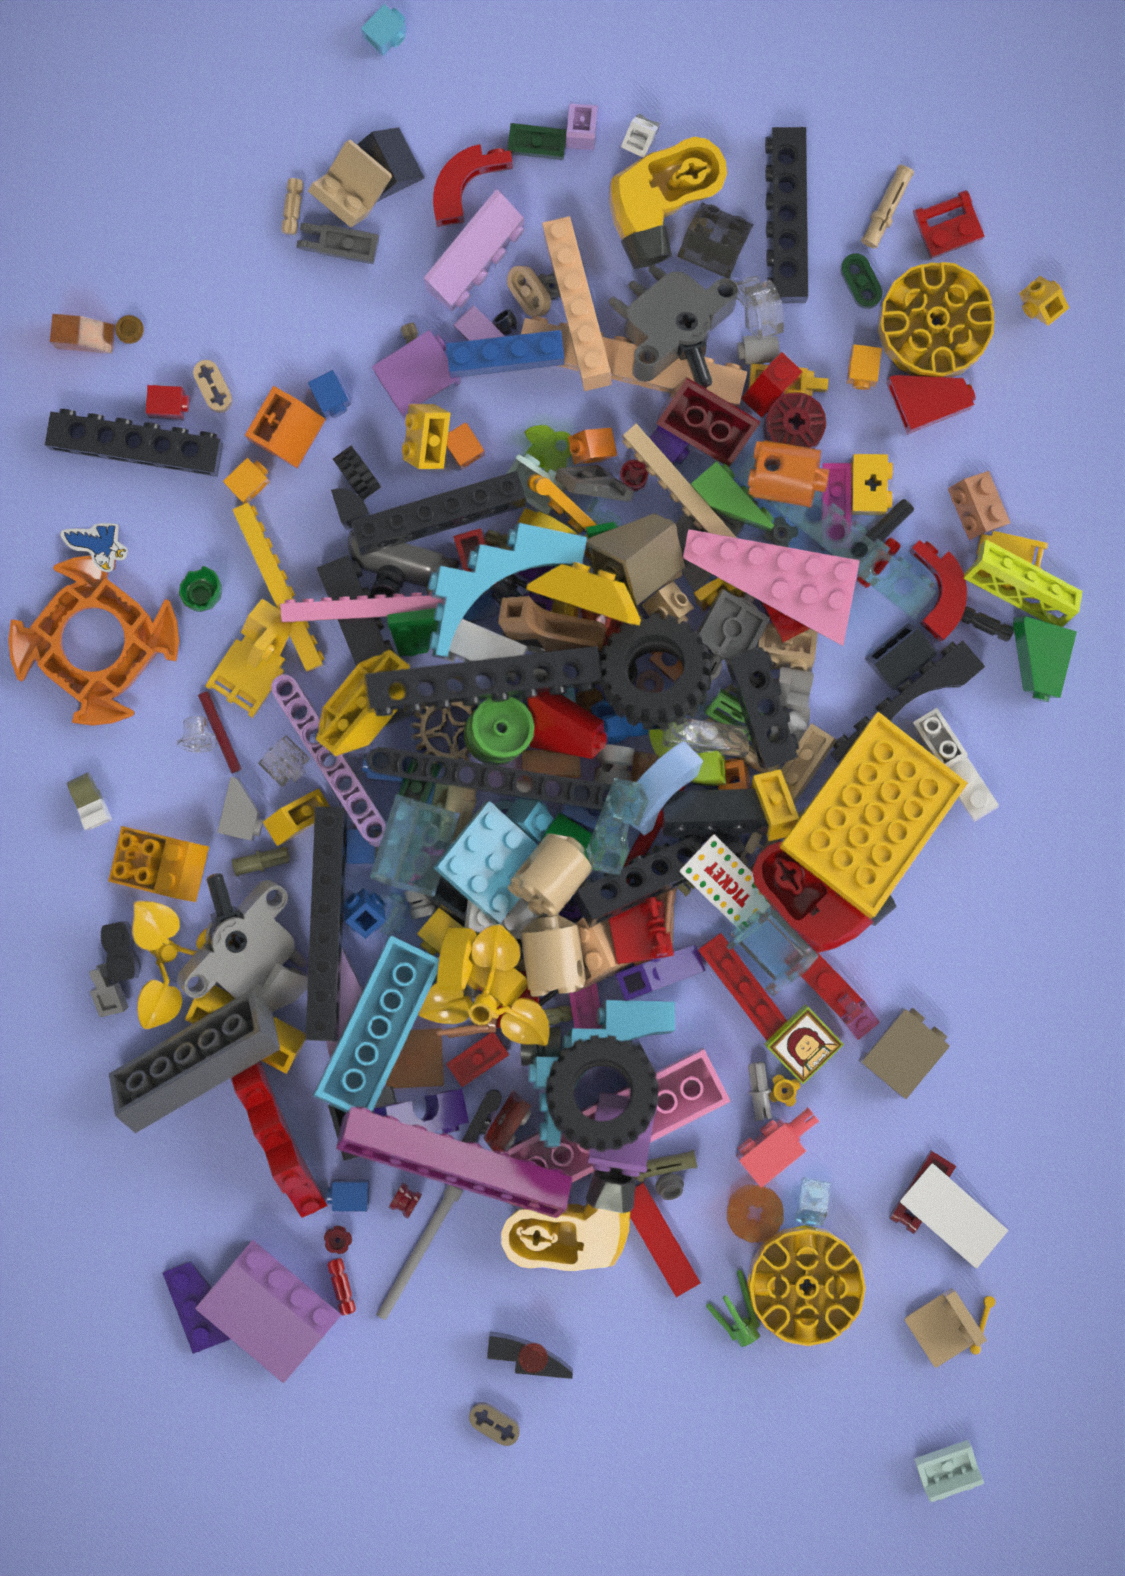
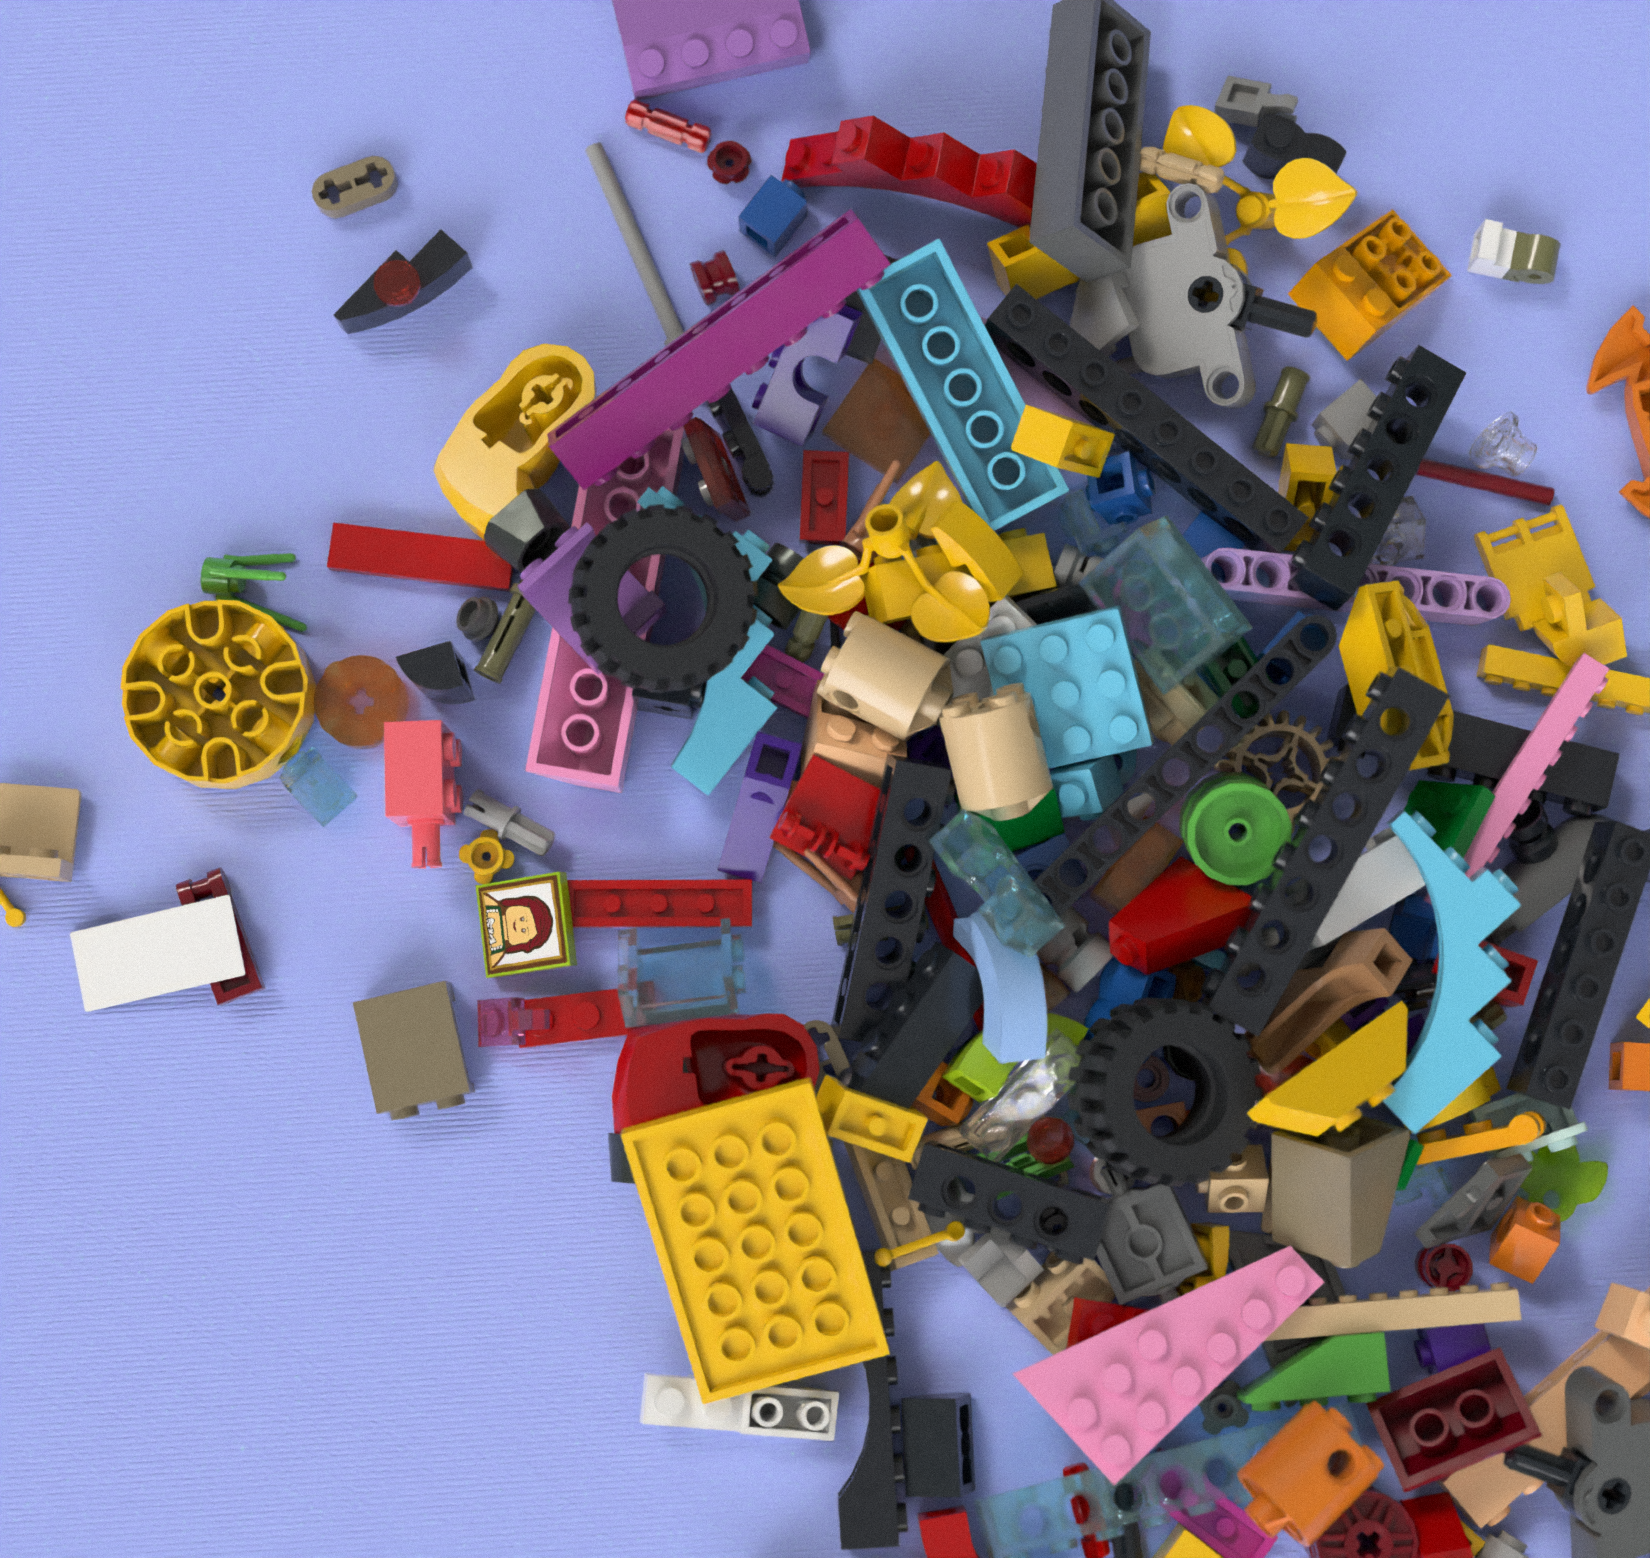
camera: 125 degrees right, 5 degrees down
white sticker [680,835,770,934] -> none
none -> black brick [396,641,475,705]
none -> yellow hinge [874,1221,965,1267]
none -> yellow panel [1011,405,1115,478]
none -> clear red plate [1027,1117,1075,1165]
none -> tan axle [1139,146,1225,193]
none -> black brick [1288,345,1466,611]

